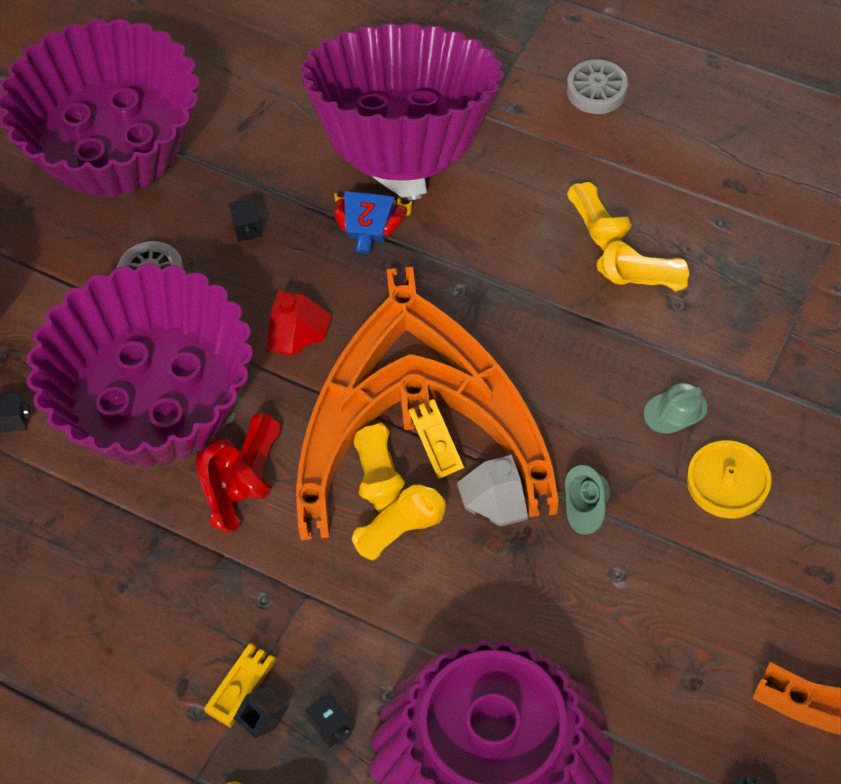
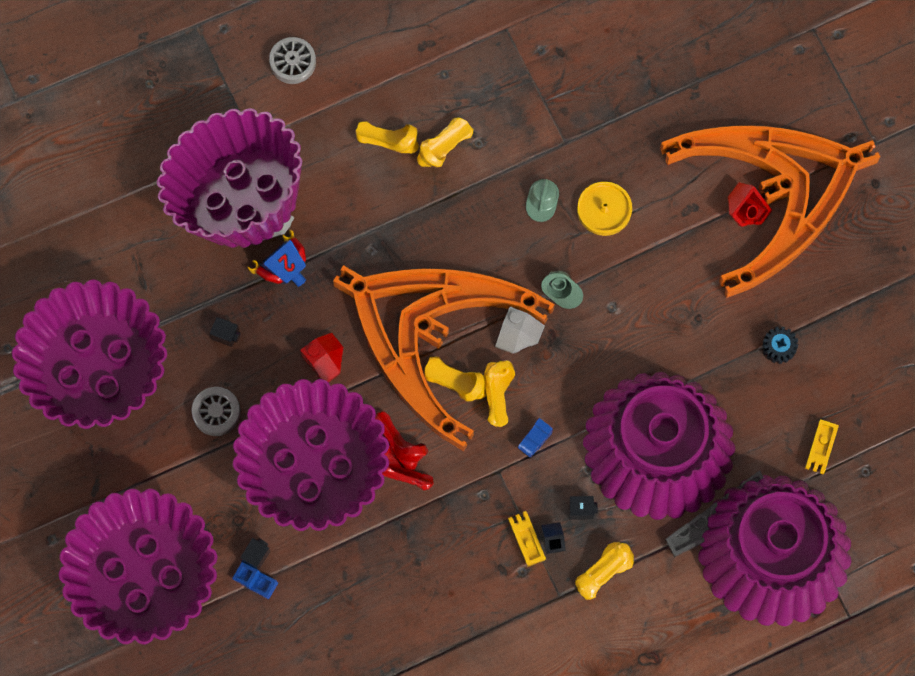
camera: 55 degrees left, 15 degrees up
yellow hinge [408,399,464,479] -> none
none -> blue leg [518,418,553,458]

